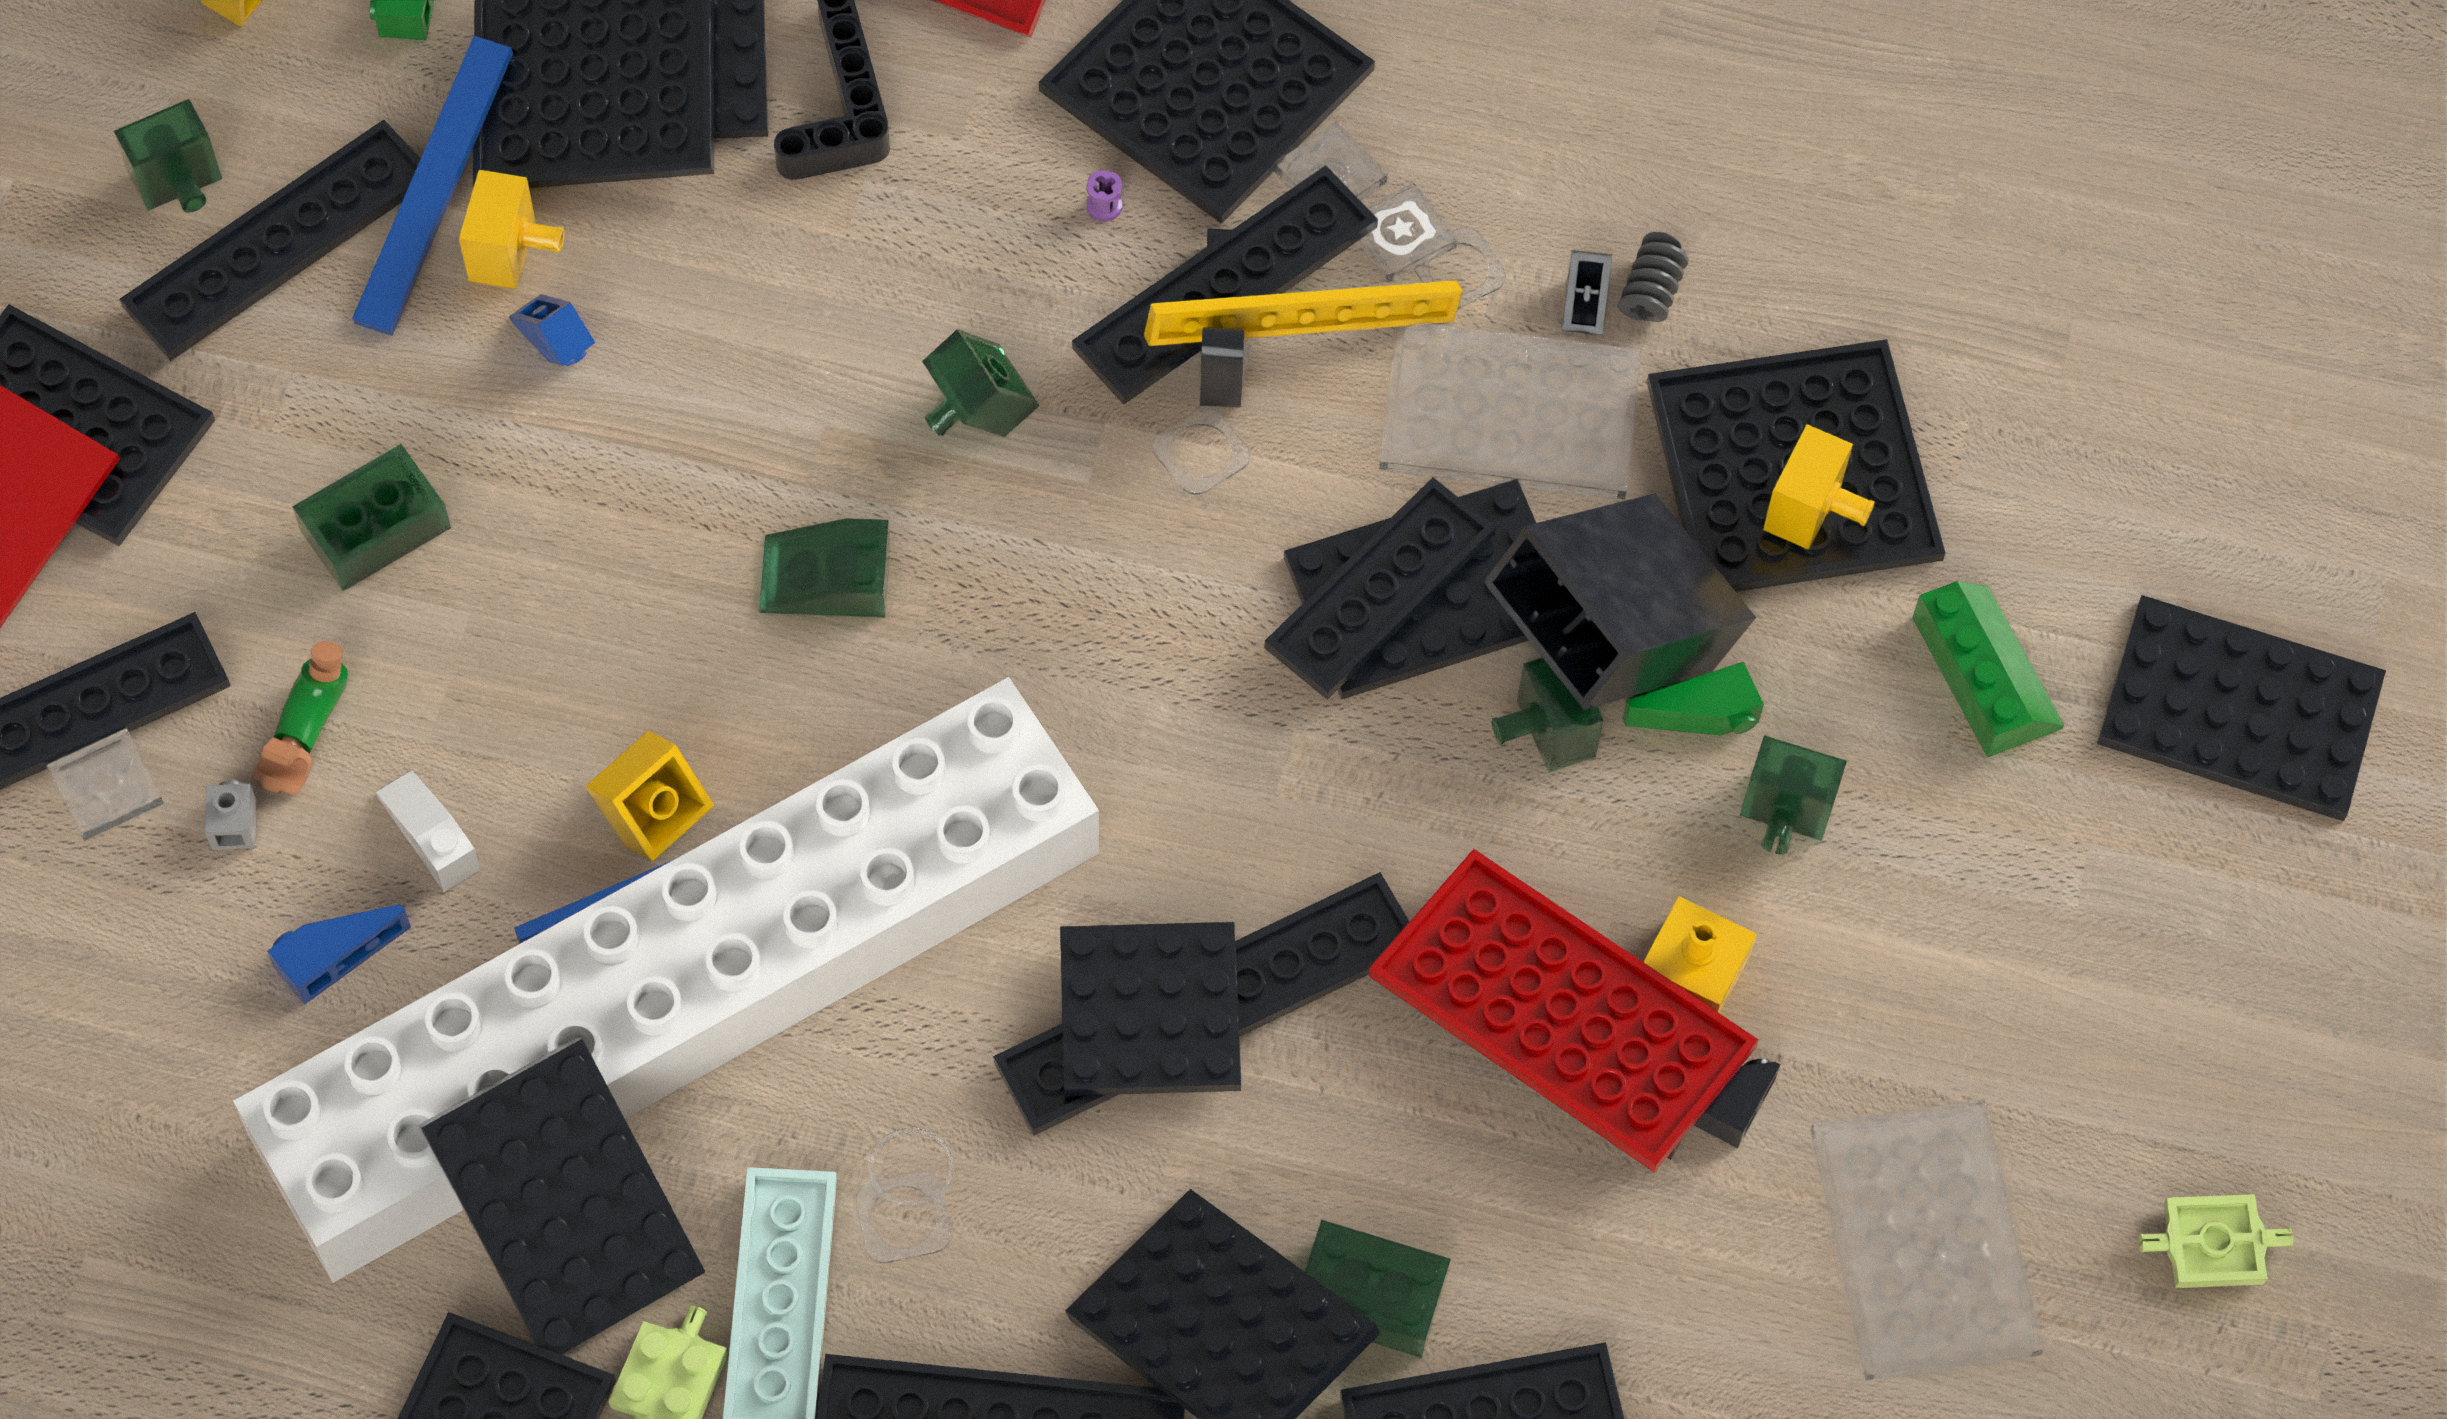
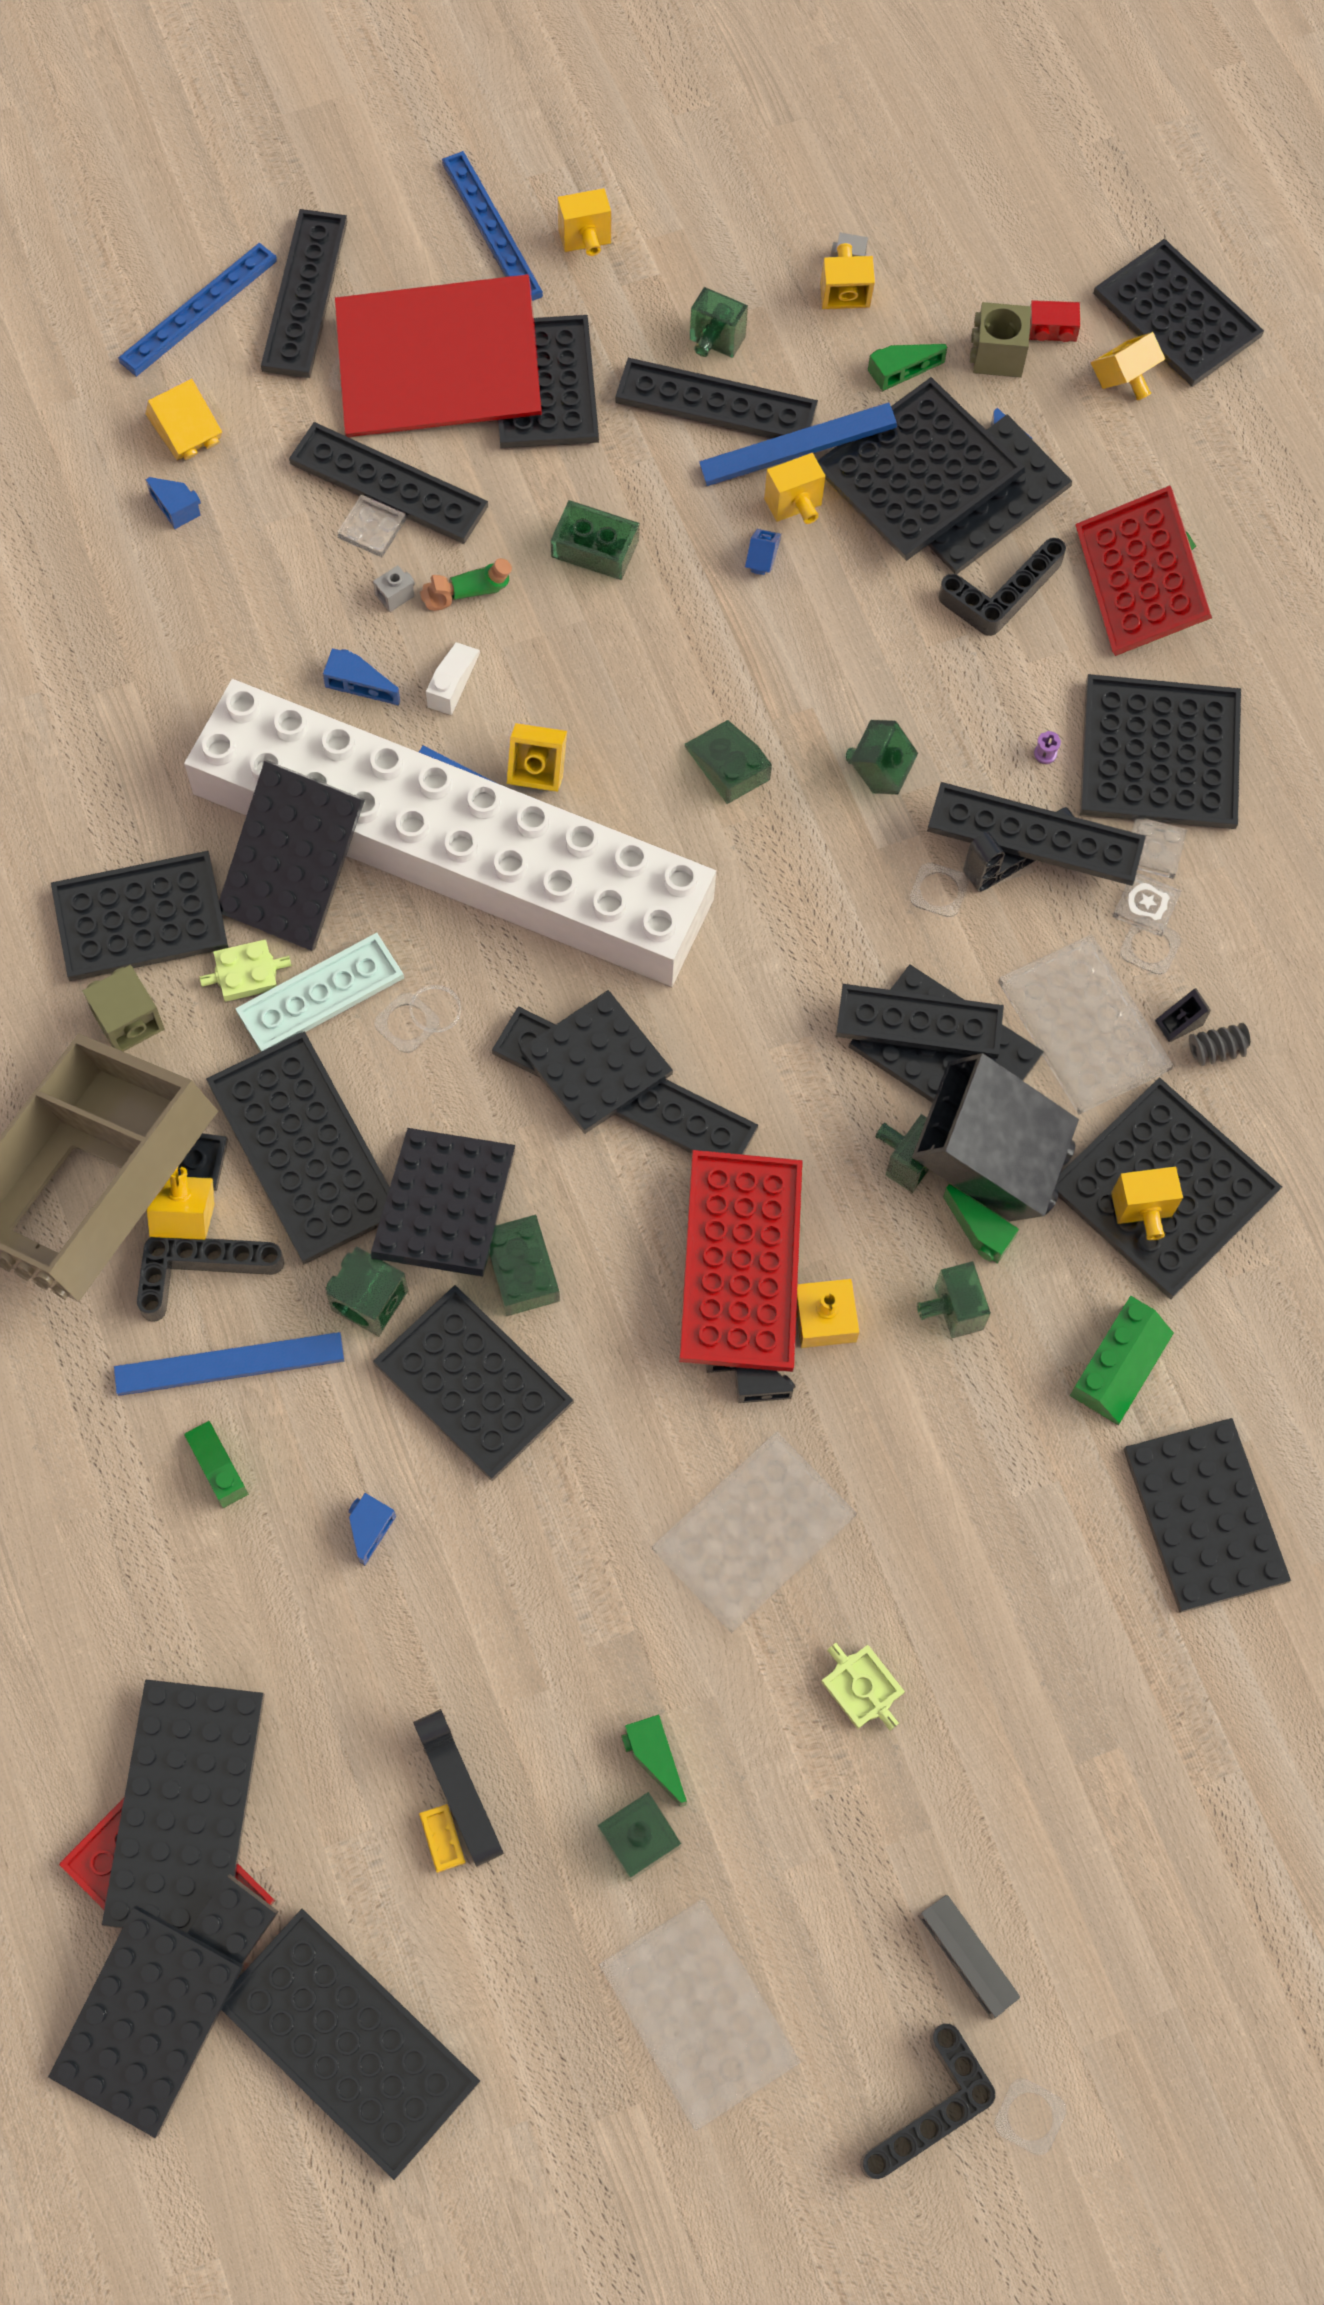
camera: 55 degrees right, 5 degrees up
yellow plate [1144,280,1462,346] -> none

